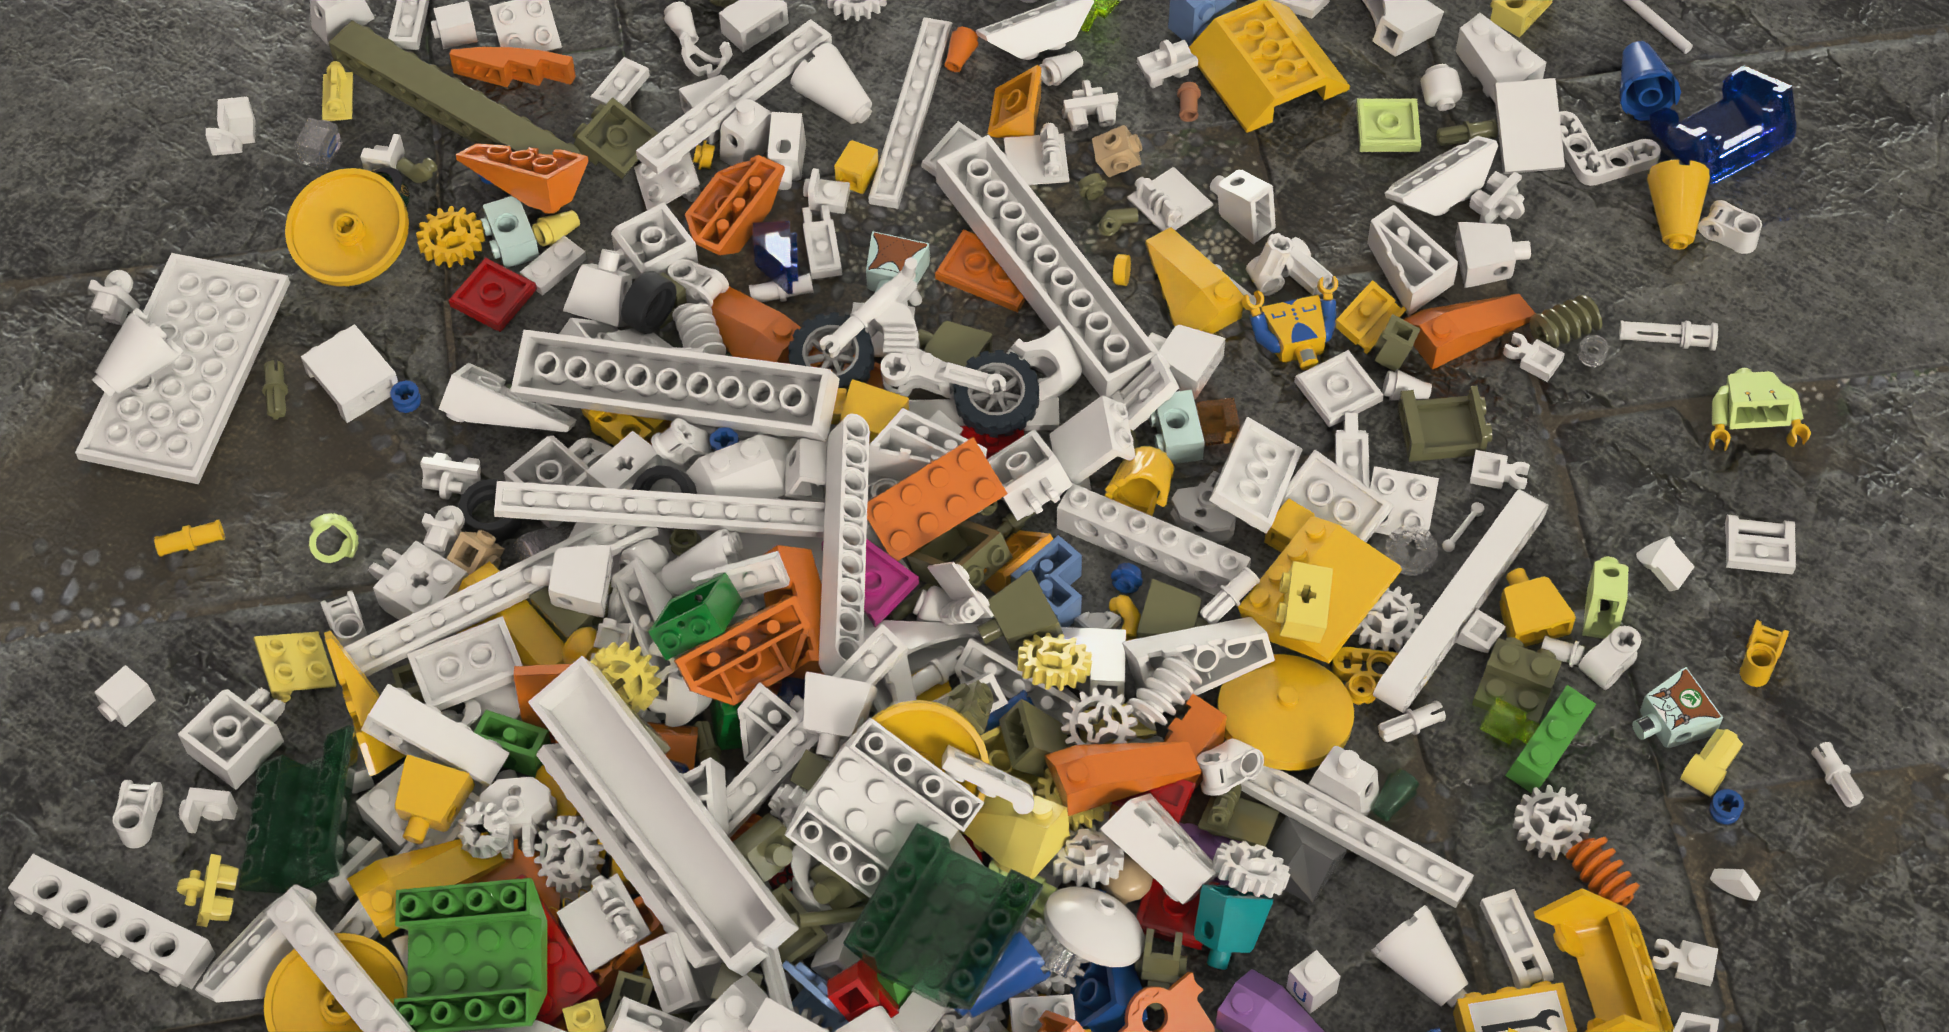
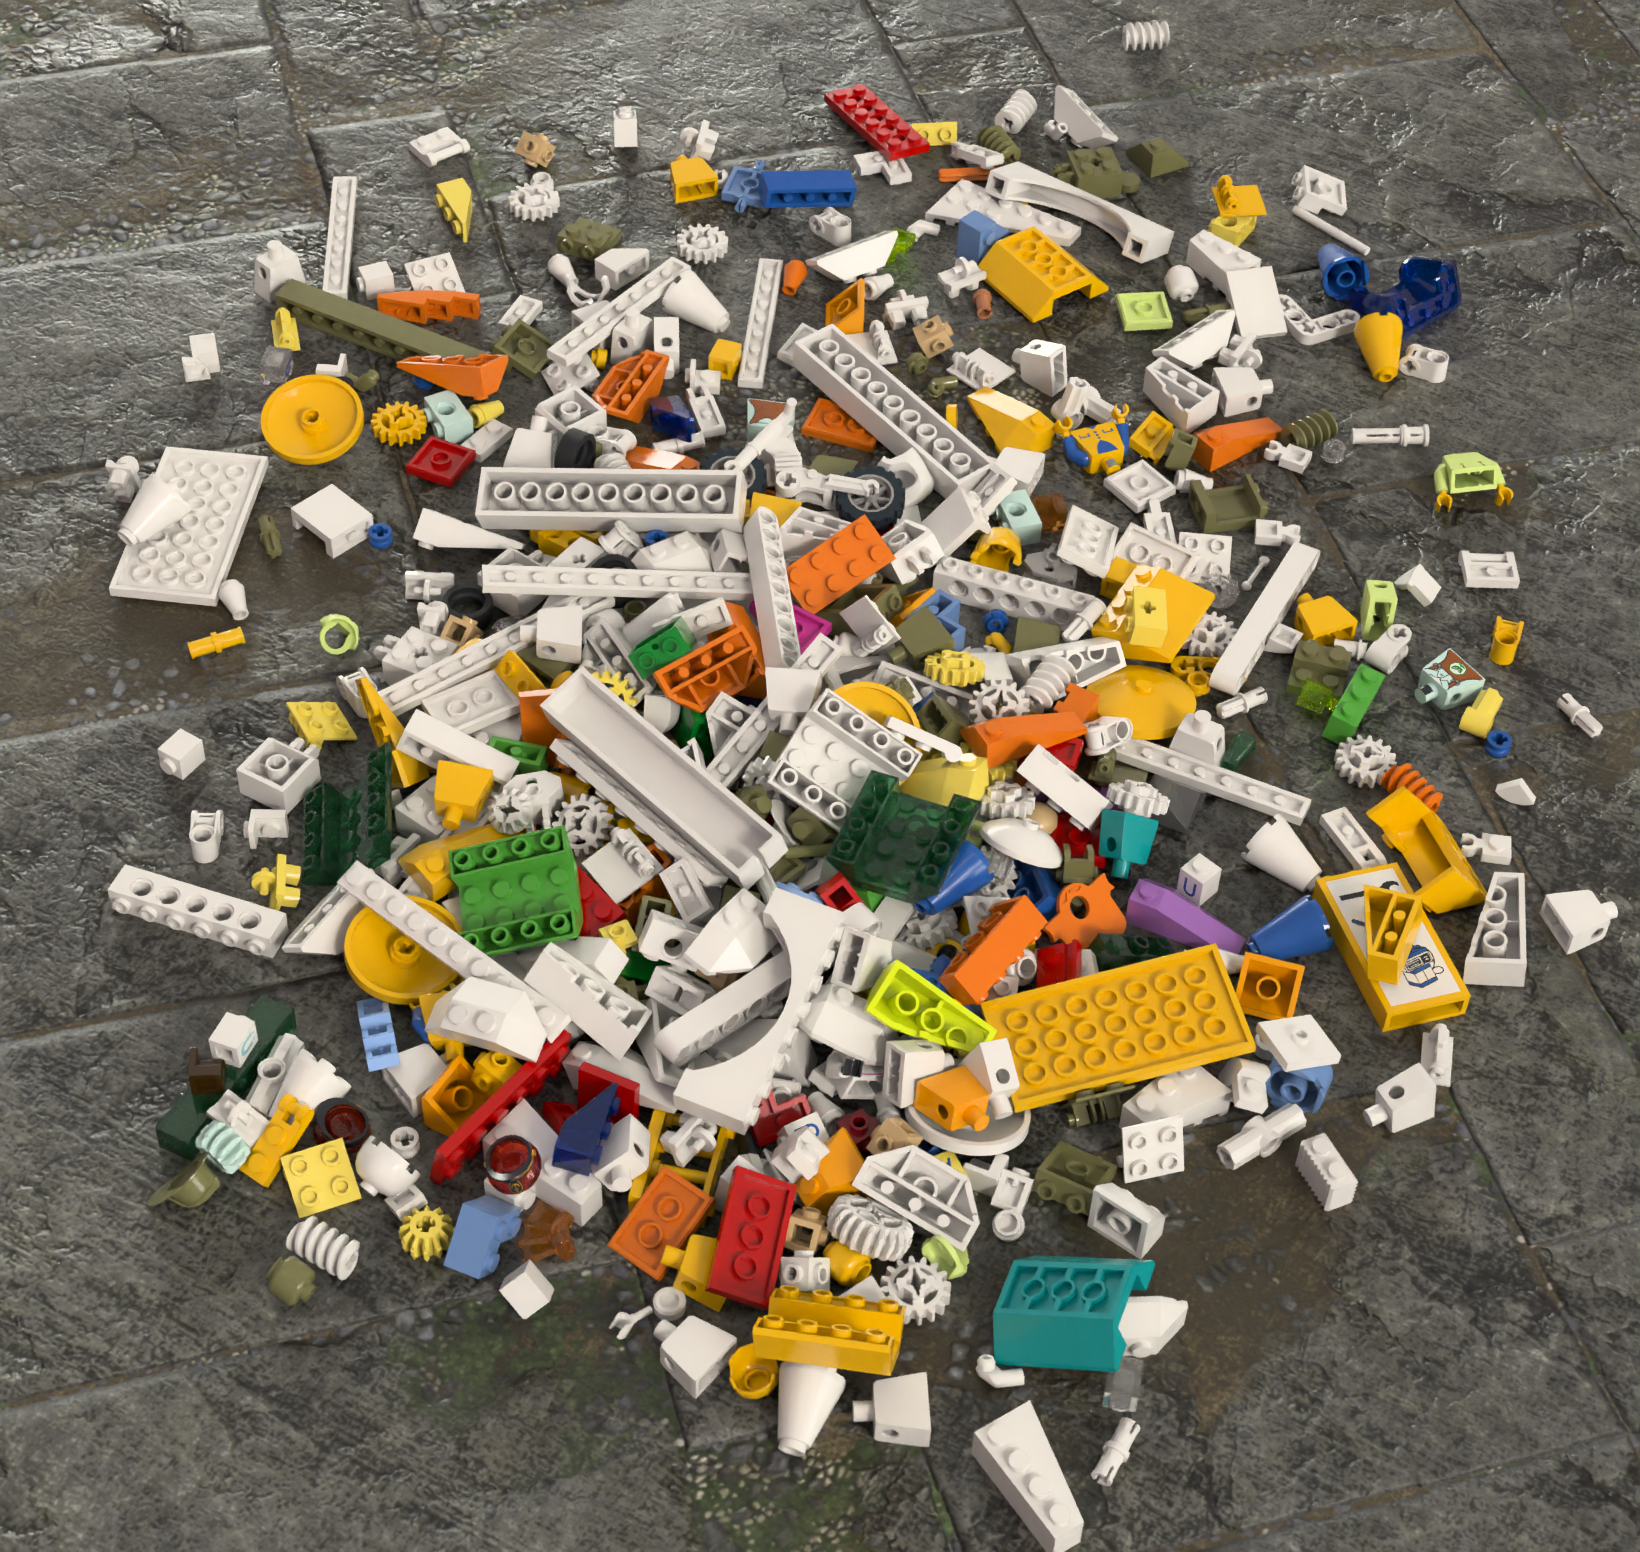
camera: 10 degrees left, 10 degrees down
none -> white cone [218,579,249,620]
none -> yellow bracket [494,650,546,699]

